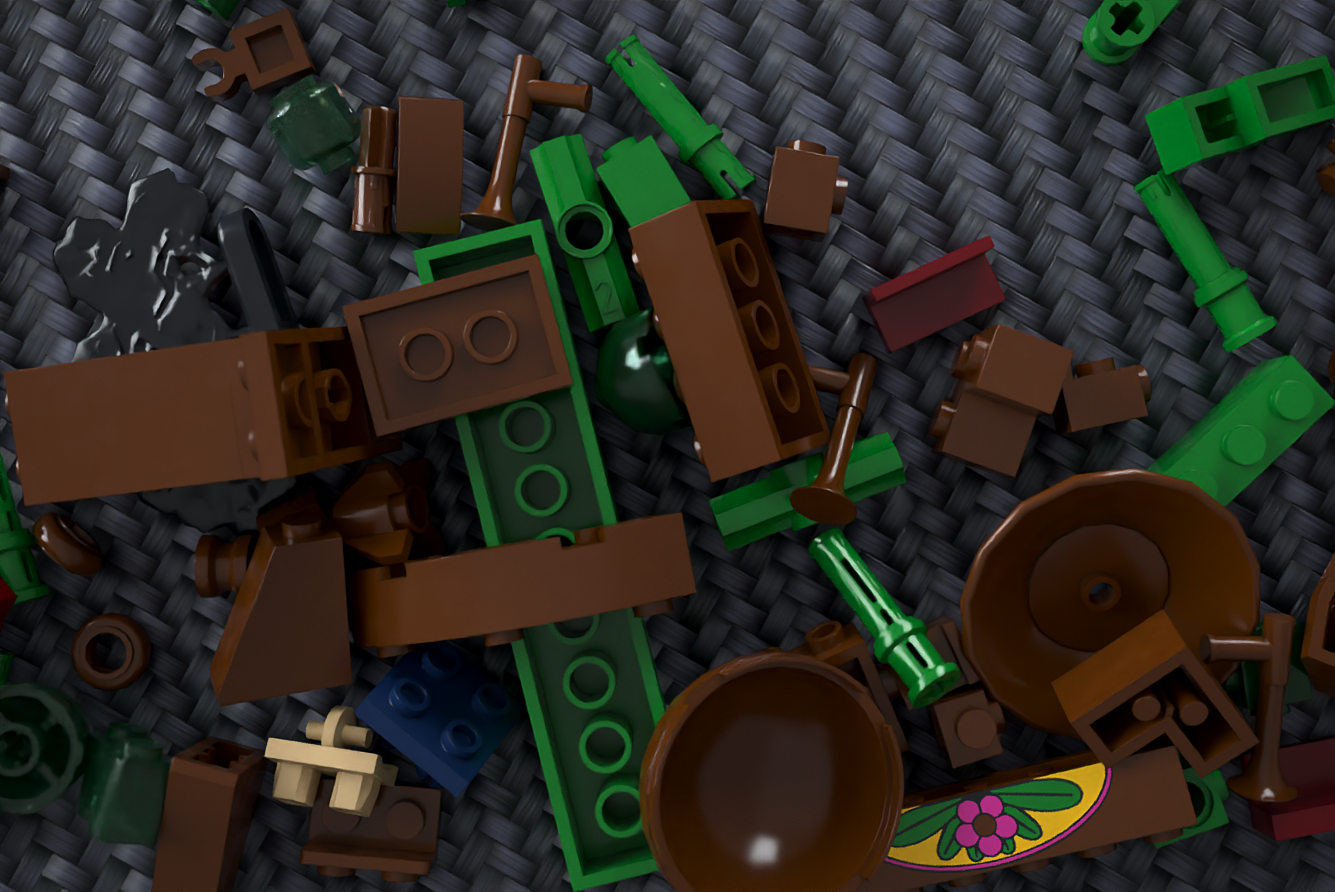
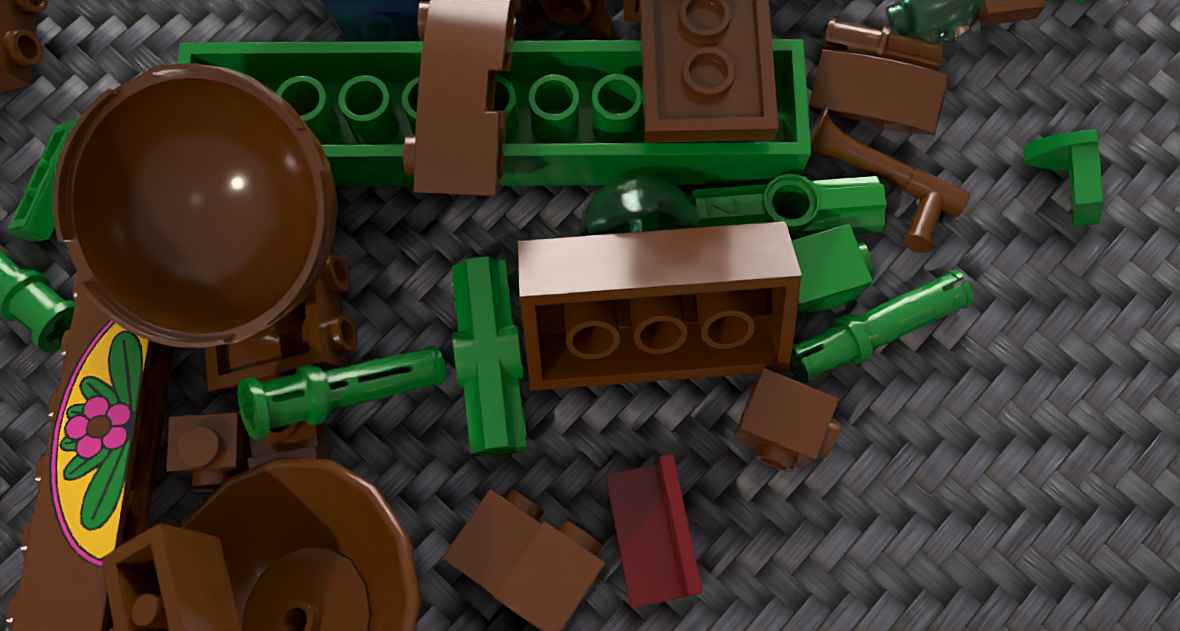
camera: 105 degrees right, 15 degrees down
reddish brown piece [789,353,878,525] -> none

